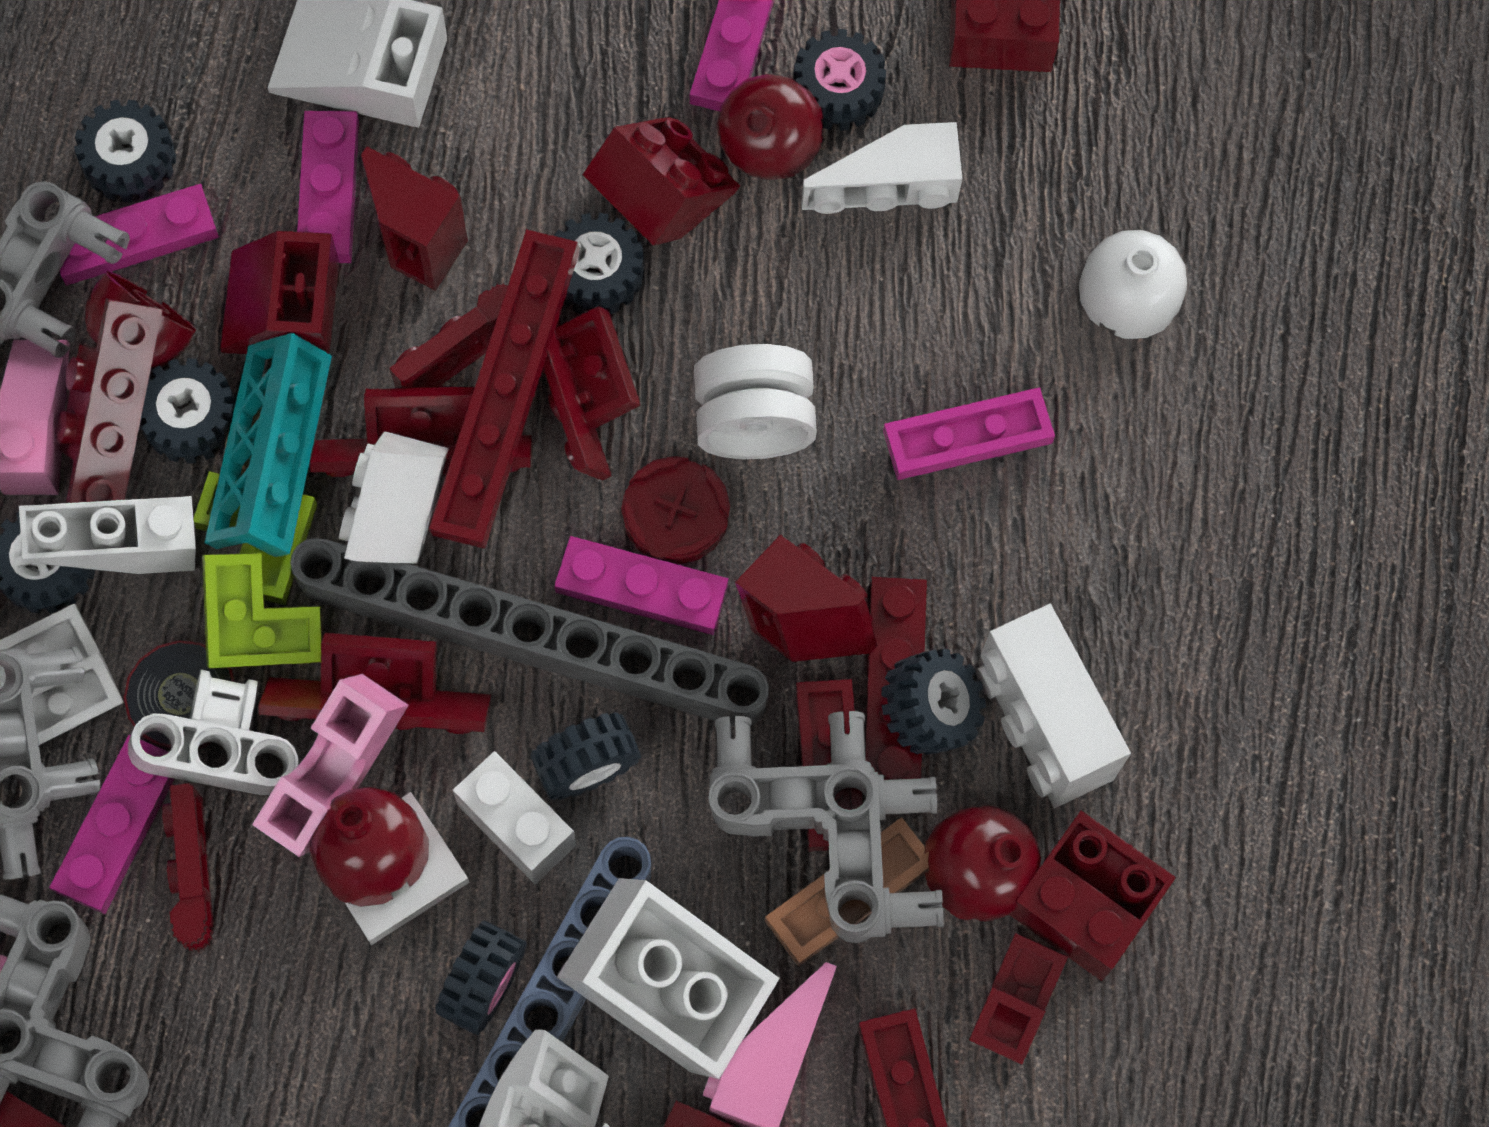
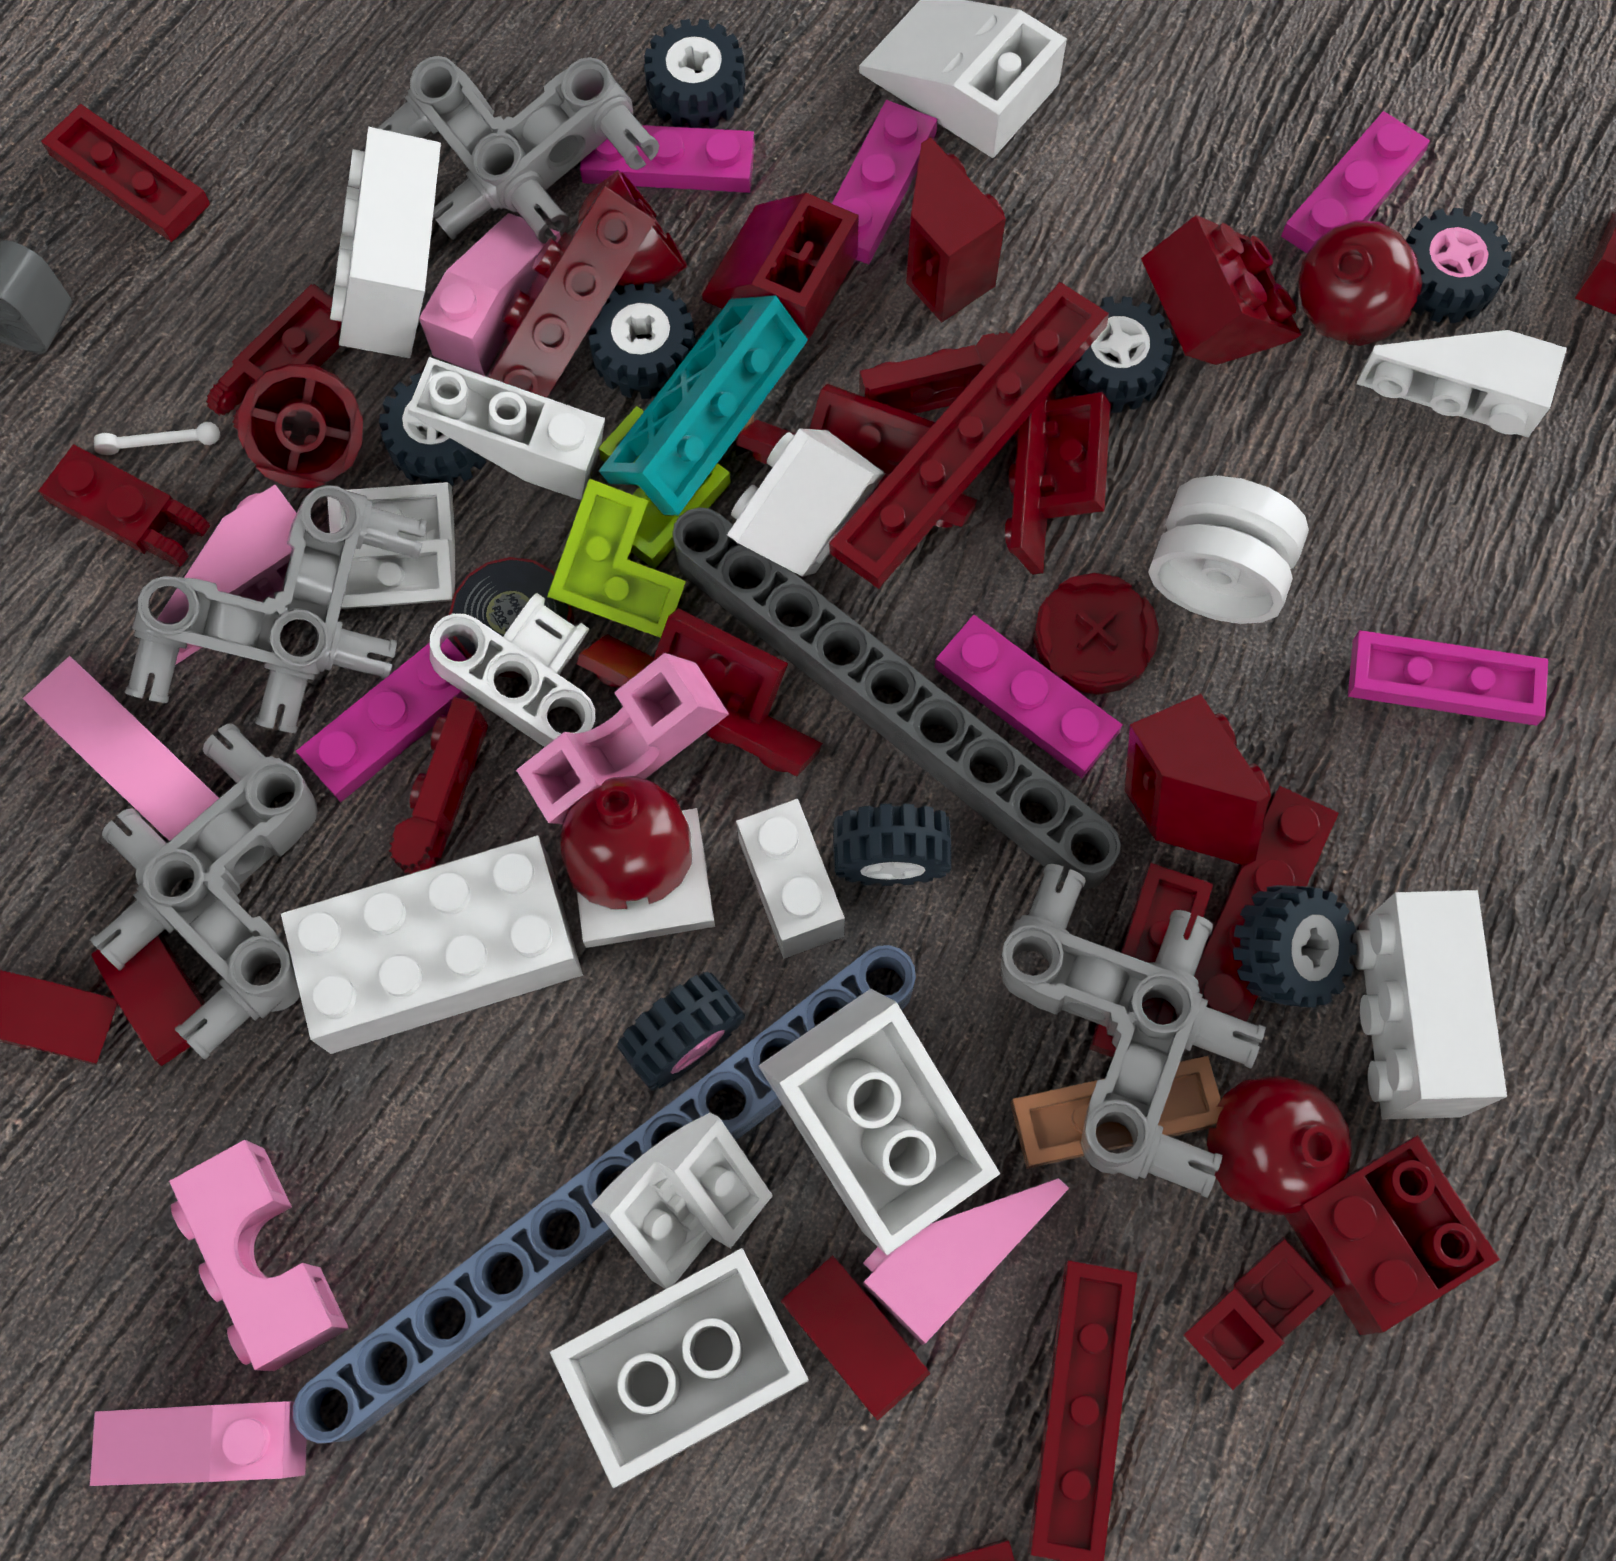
camera: 30 degrees right, 0 degrees up
none -> white brick [281,835,583,1054]

